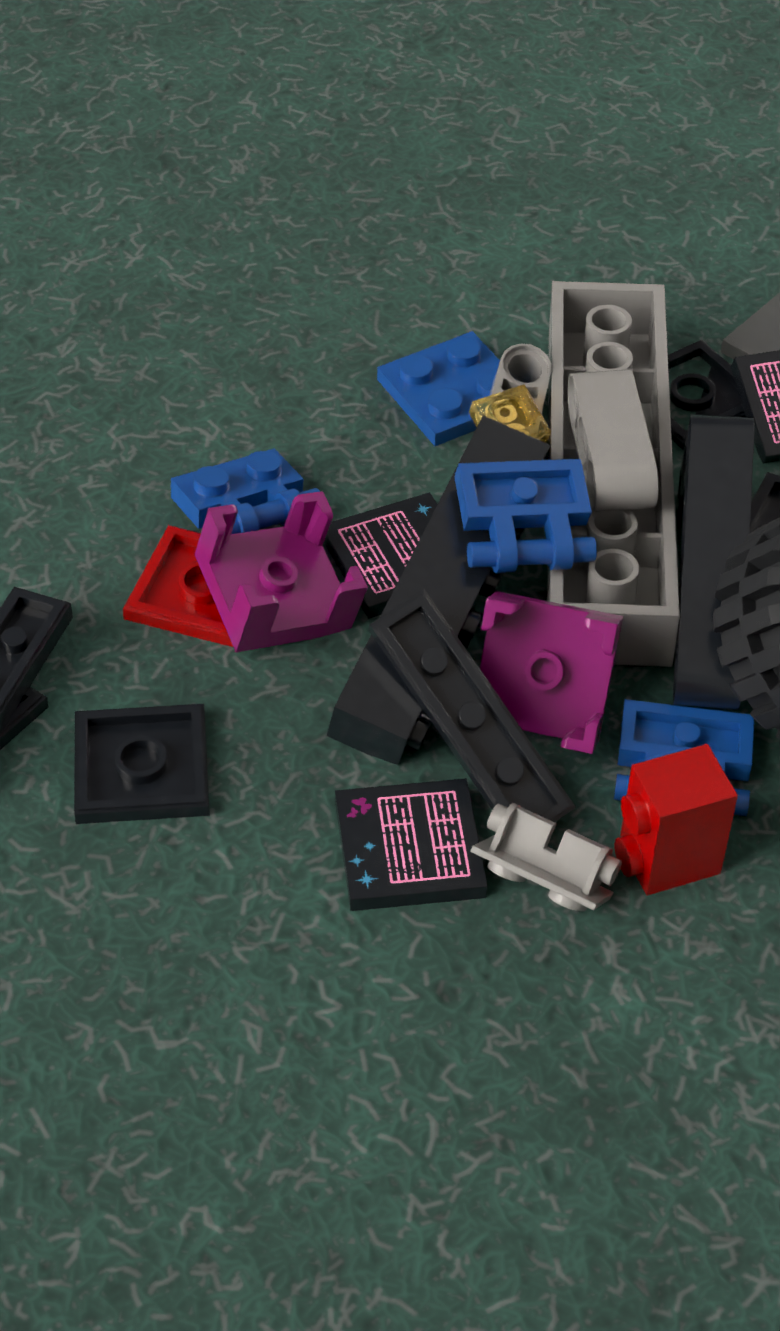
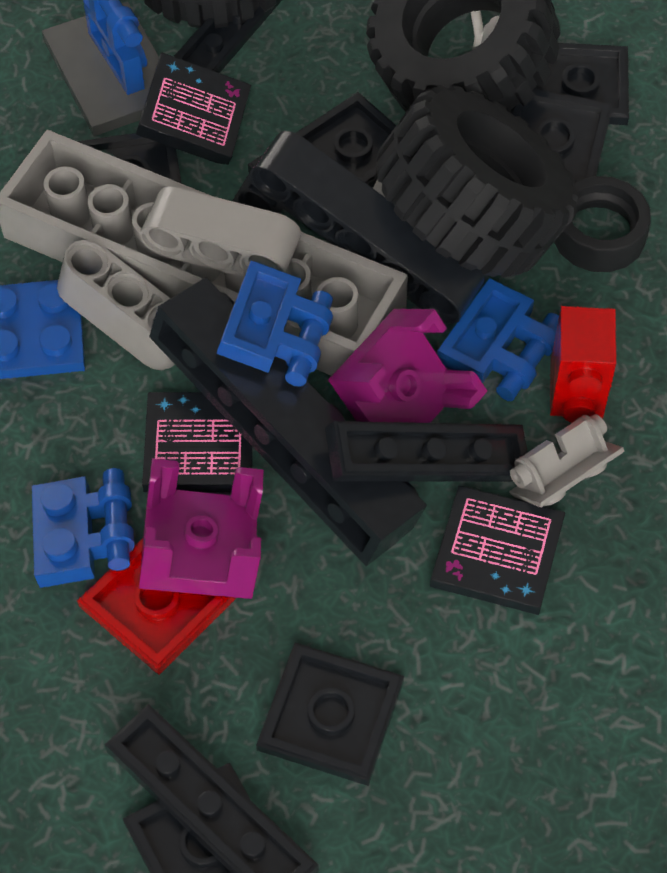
camera: 65 degrees left, 10 degrees up
clear yellow tile [469,384,551,443] -> none

